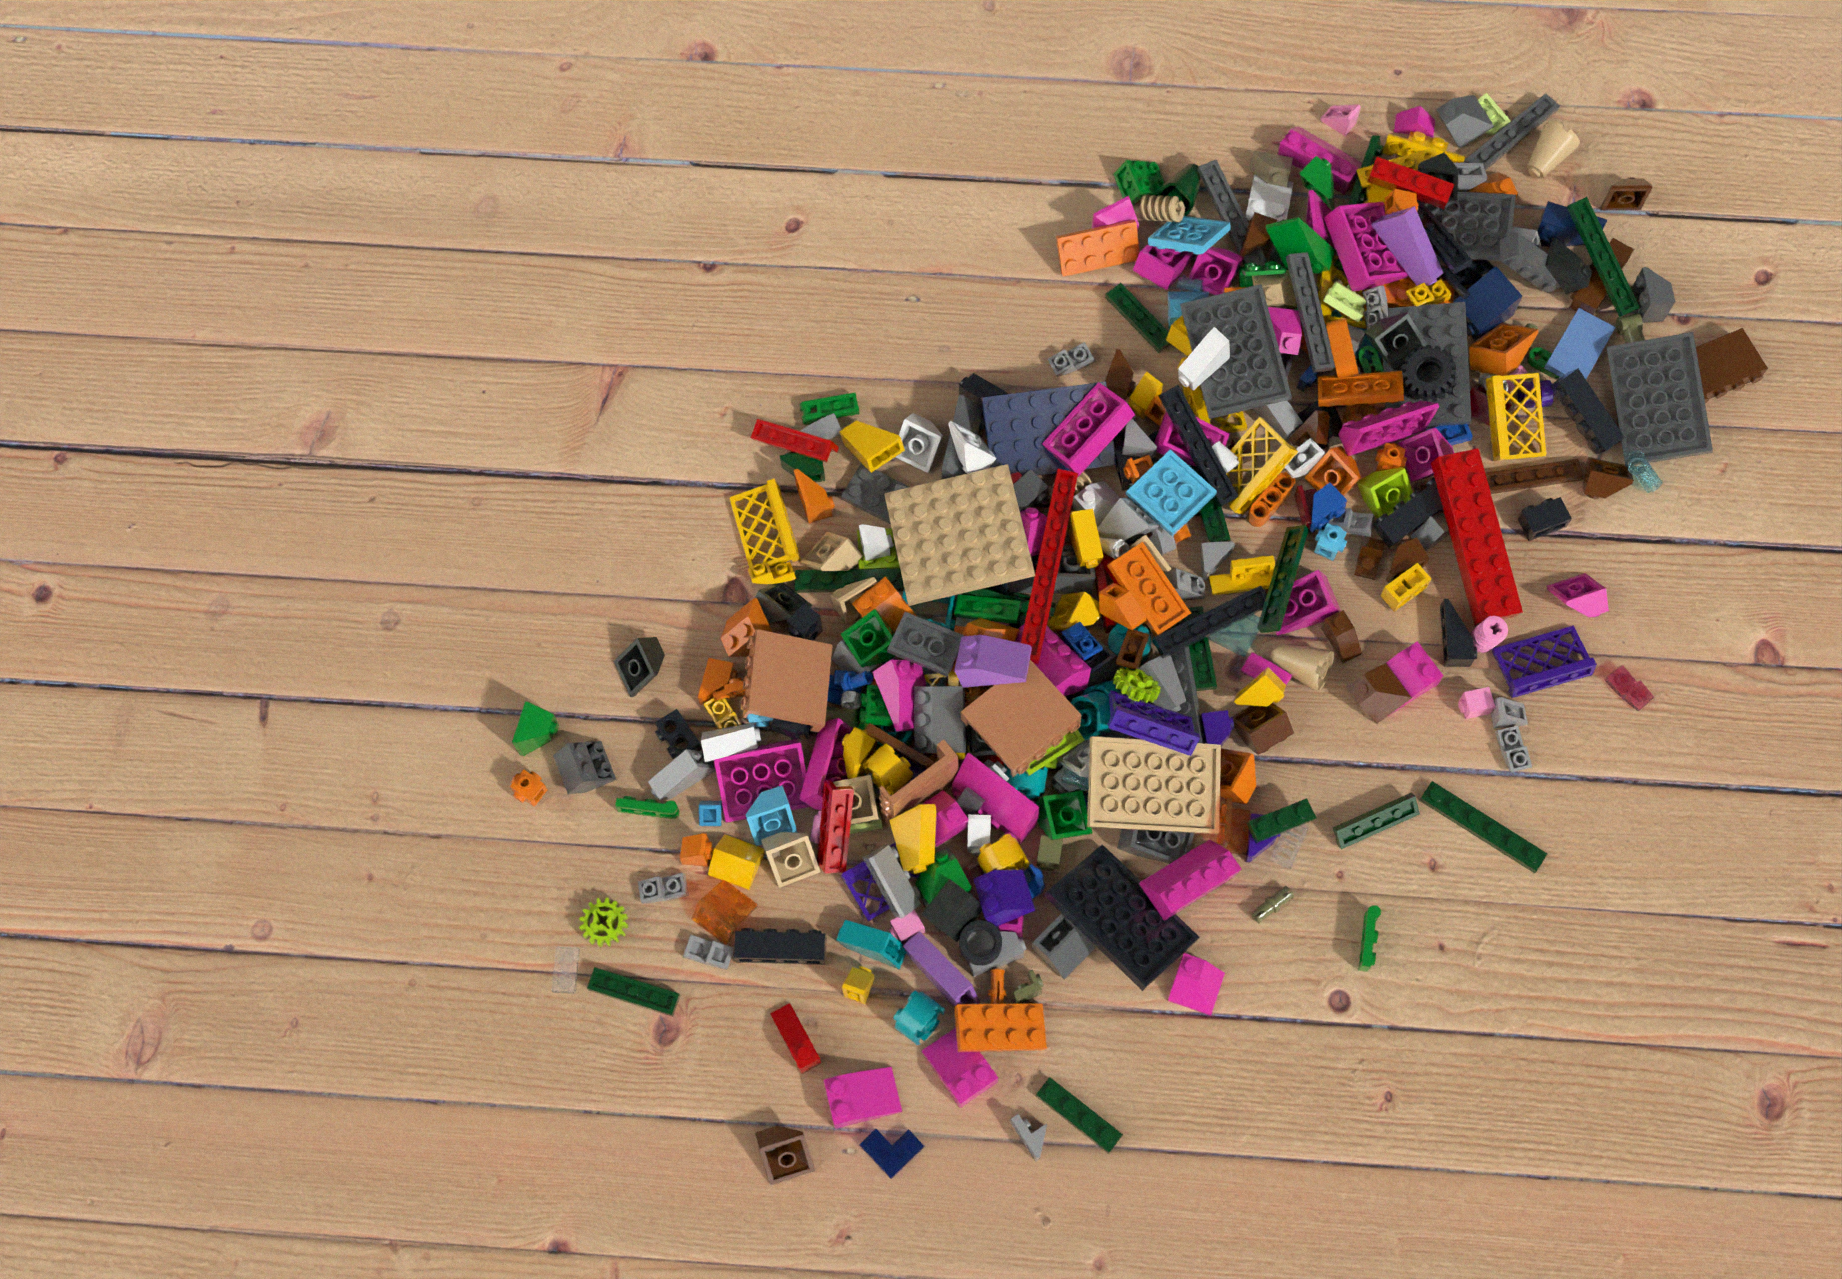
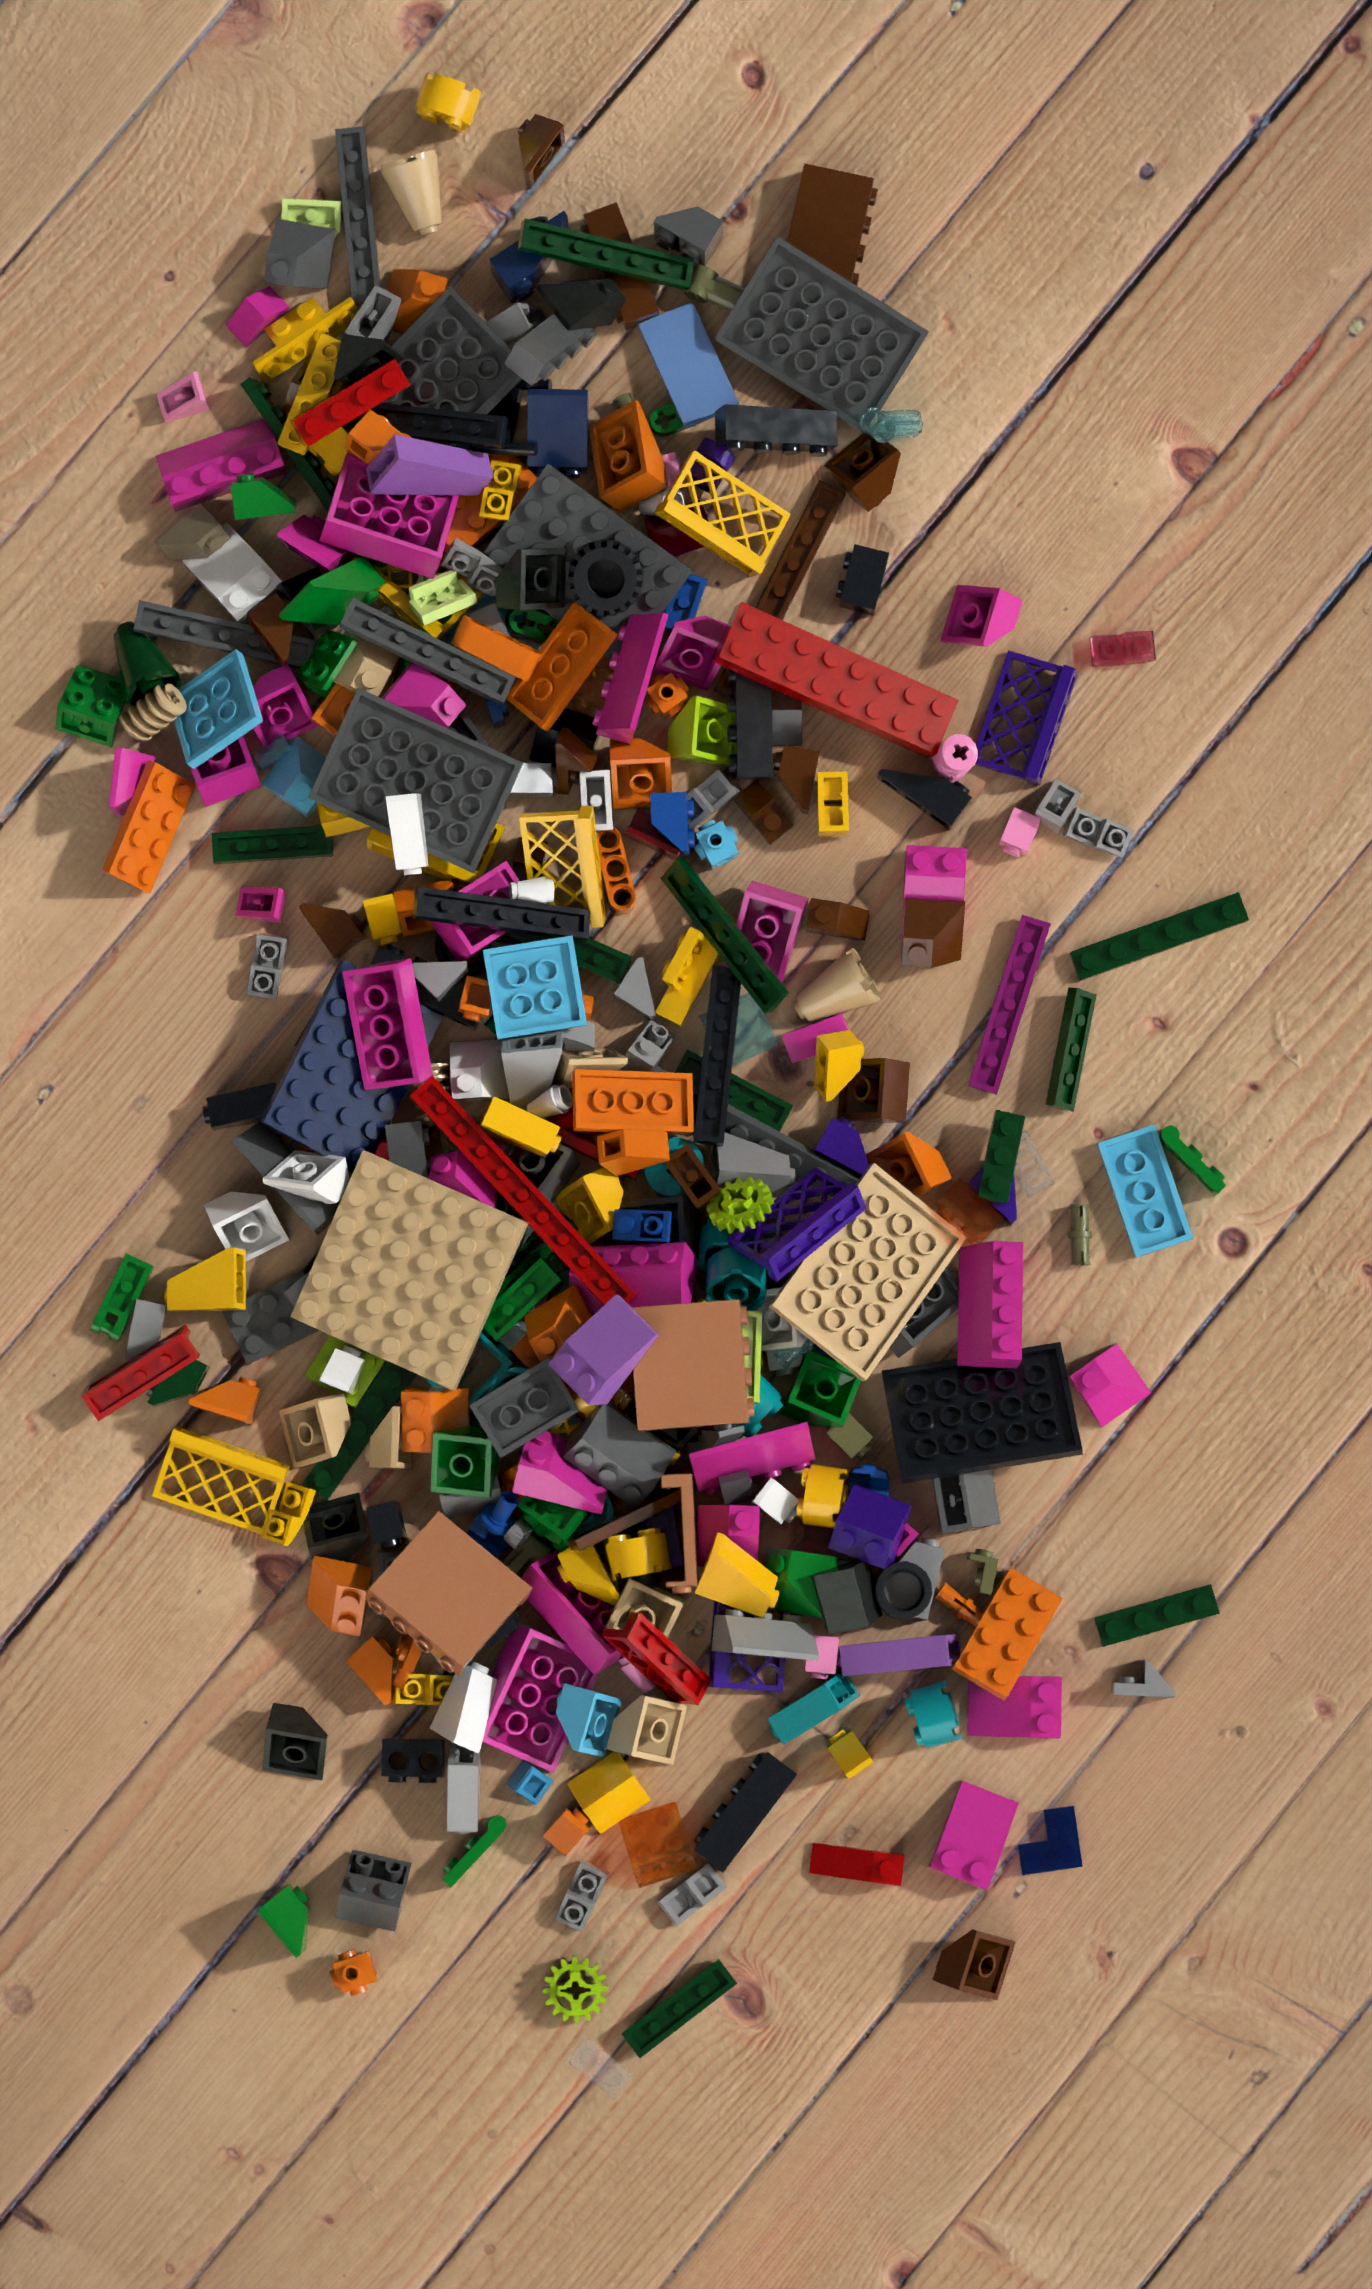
camera: 55 degrees left, 15 degrees up
none -> dark pink slope [235,886,287,924]
none -> yellow brick [414,73,481,133]
none -> magenta plate [968,914,1051,1095]
none -> medium azure plate [1097,1124,1193,1258]

